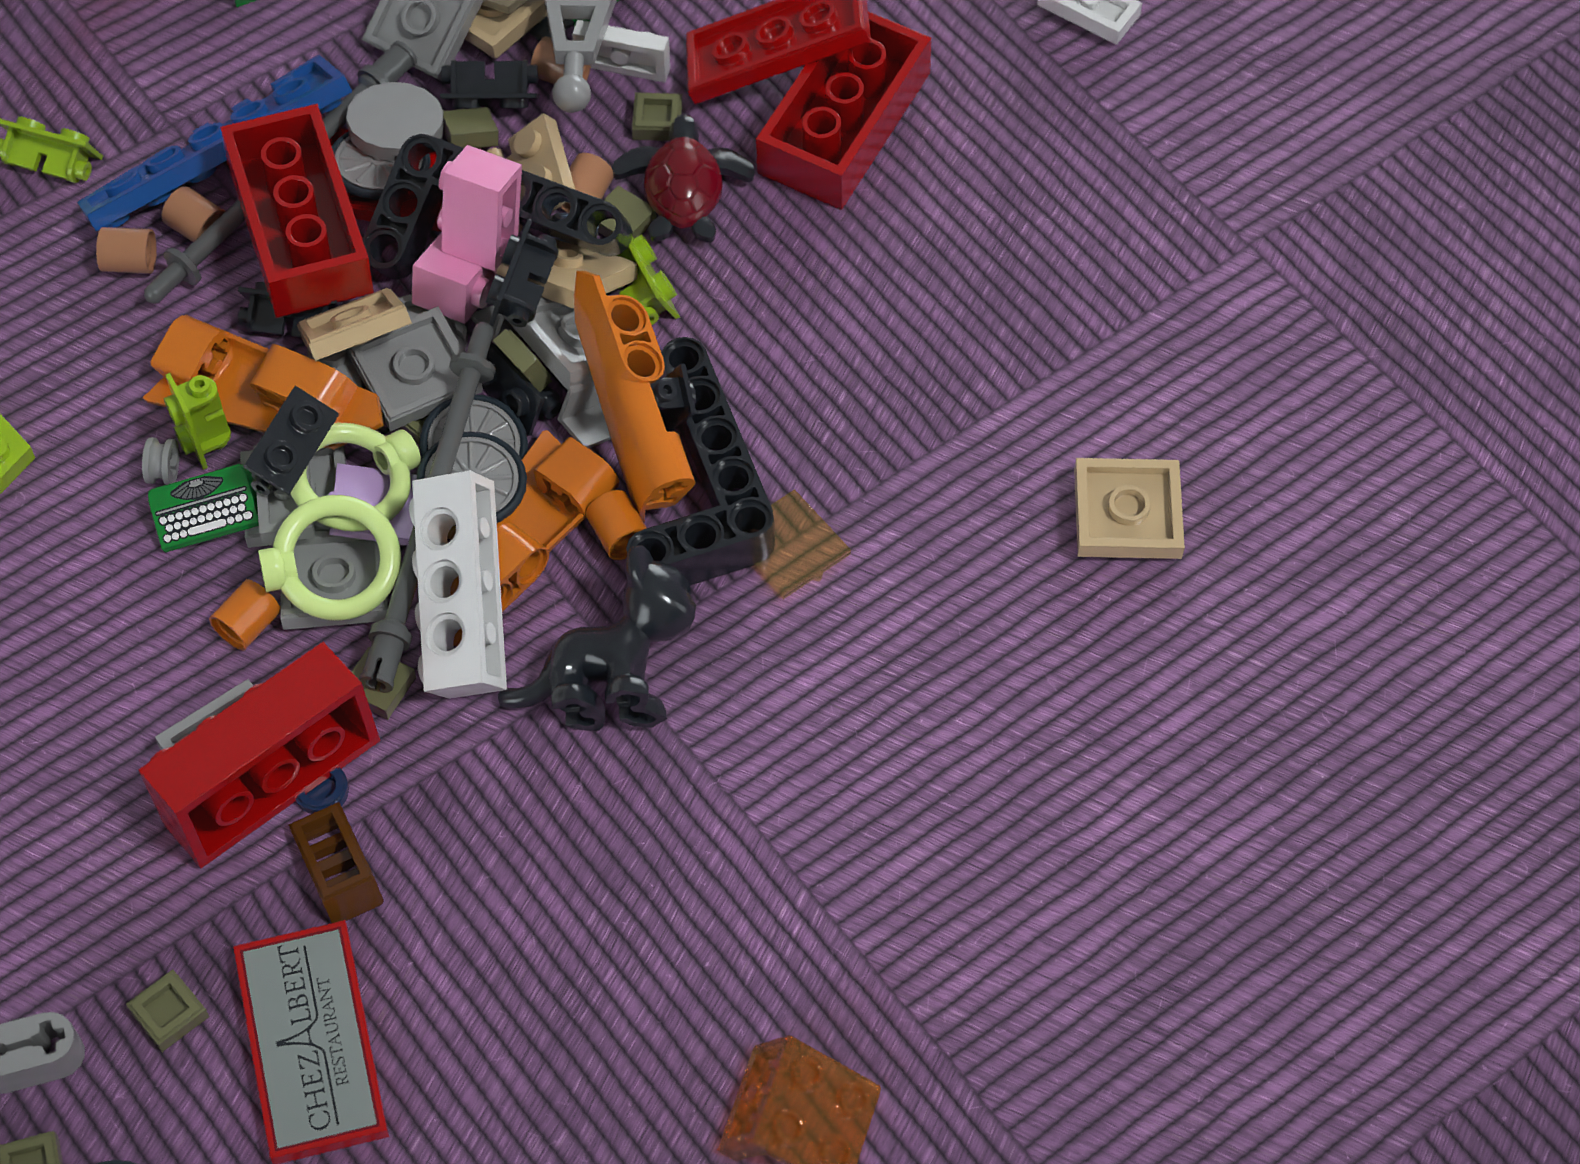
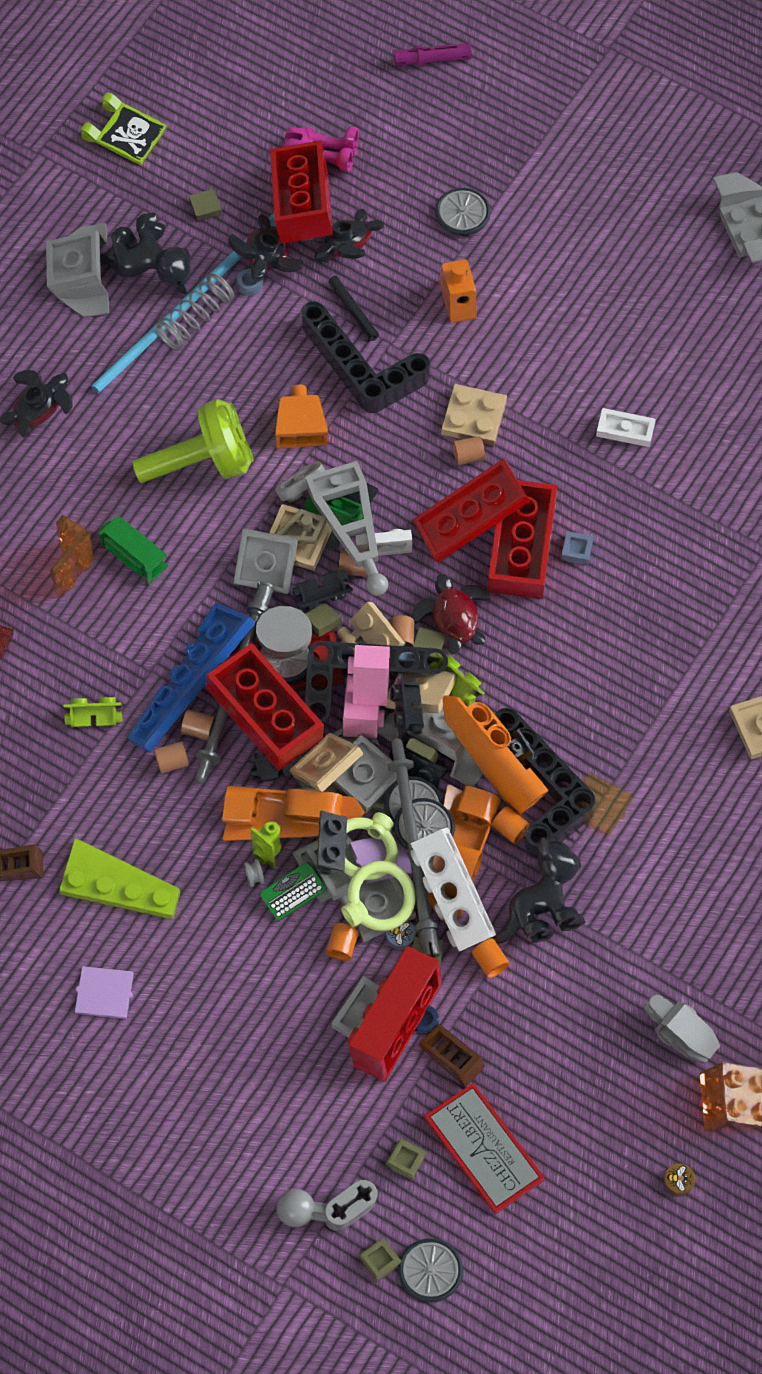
camera: 20 degrees left, 5 degrees up
olive tile [632,92,683,141] -> none
none -> tile [386,920,416,950]
none -> orange beam [472,938,510,978]
none -> sand blue tile [561,531,594,565]
none -> light grey hinge [644,994,720,1063]

